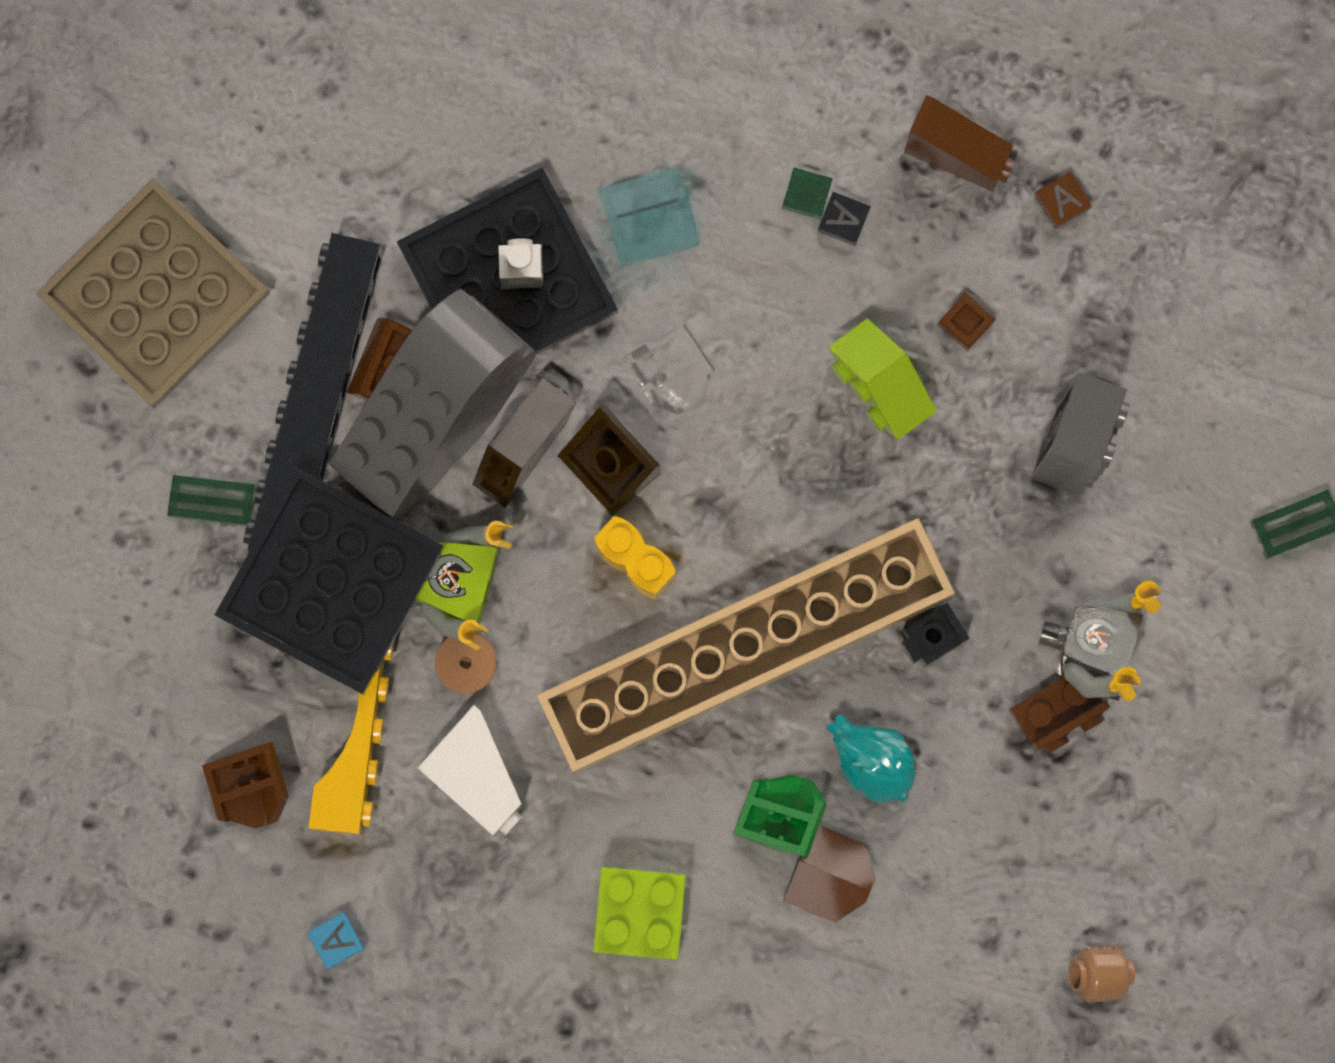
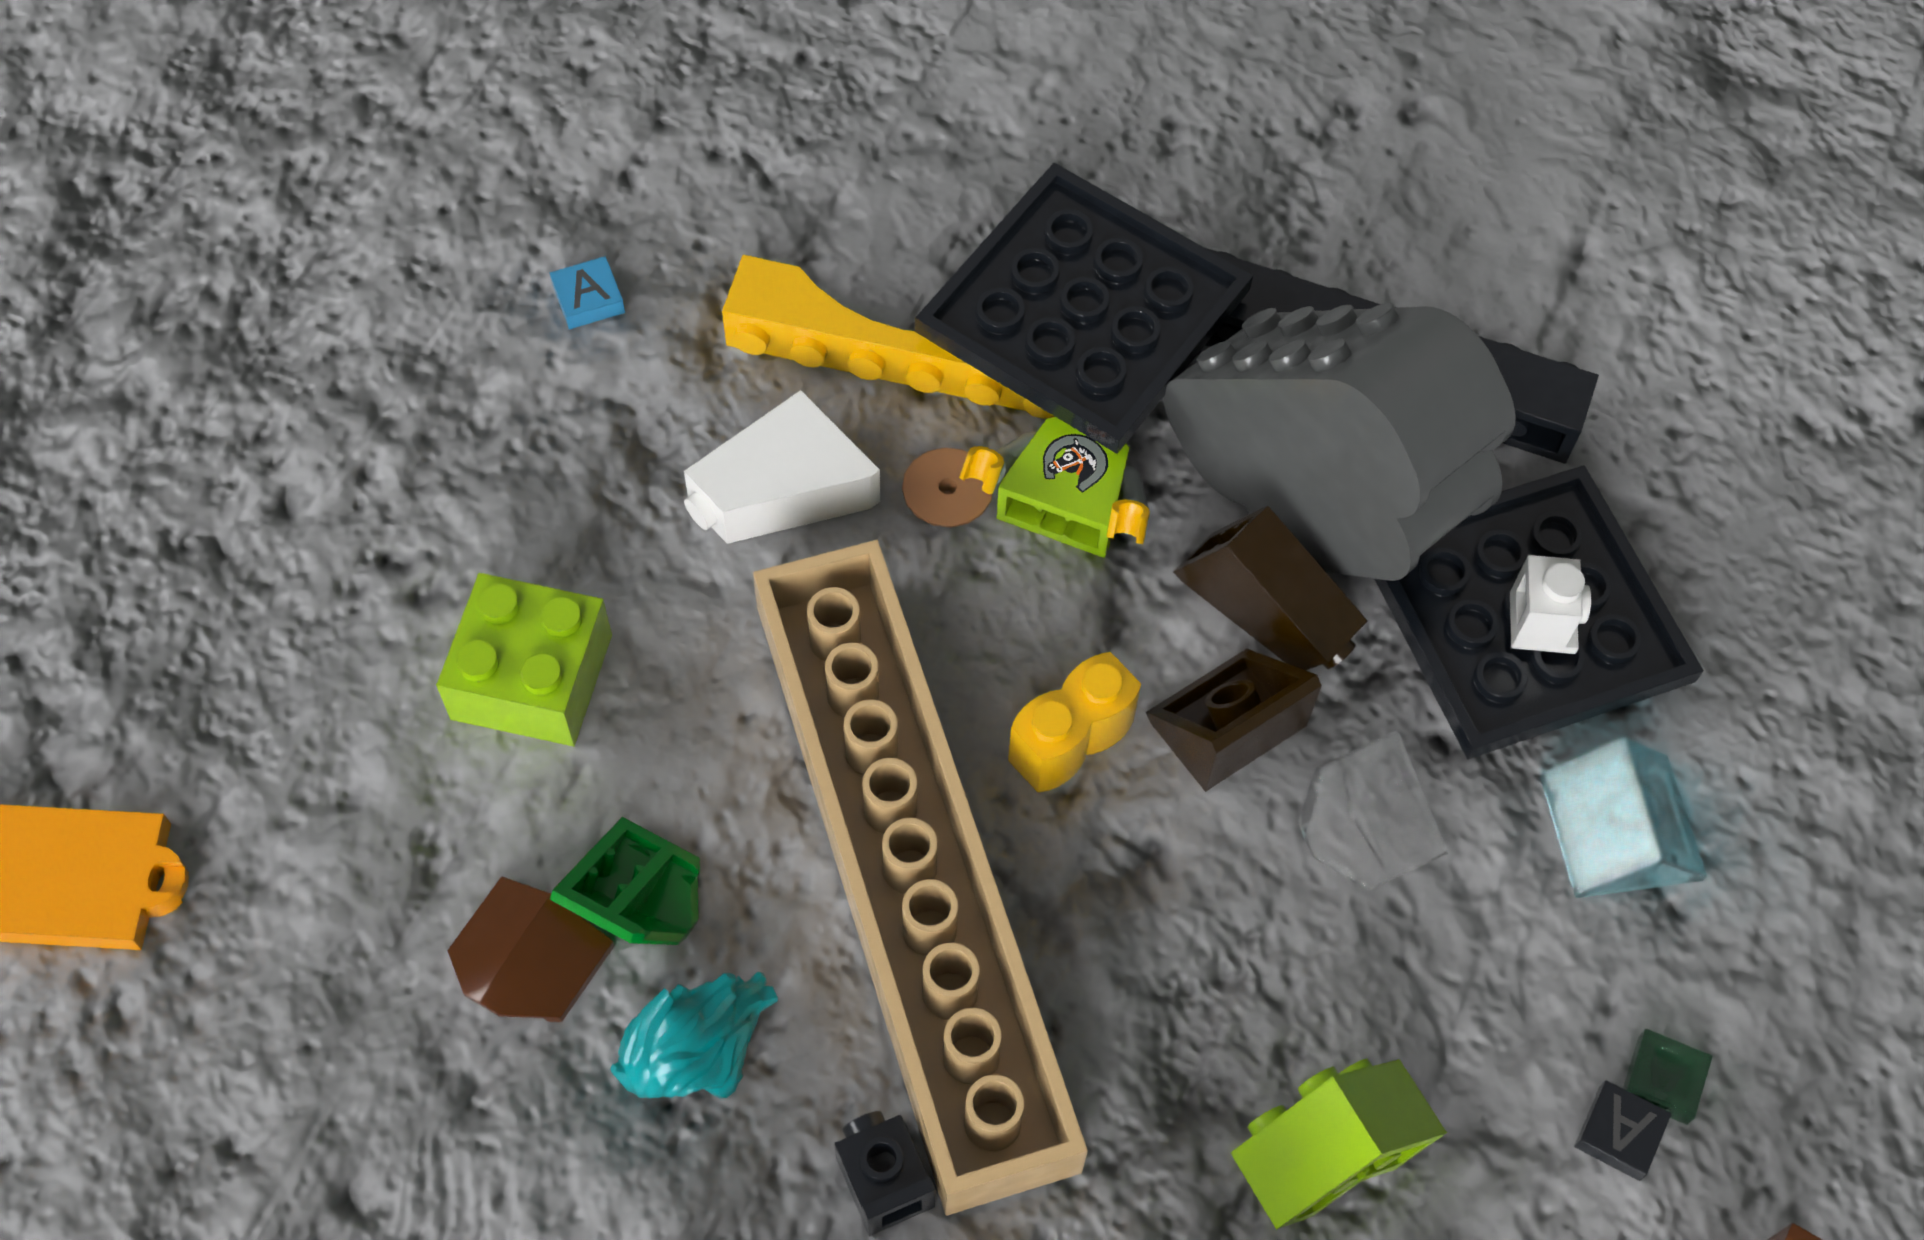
camera: 95 degrees right, 20 degrees down
dark tan plate [36,178,270,409] -> none
clear green tile [167,475,256,526] -> none
reddish brown slope [202,742,289,829] -> none

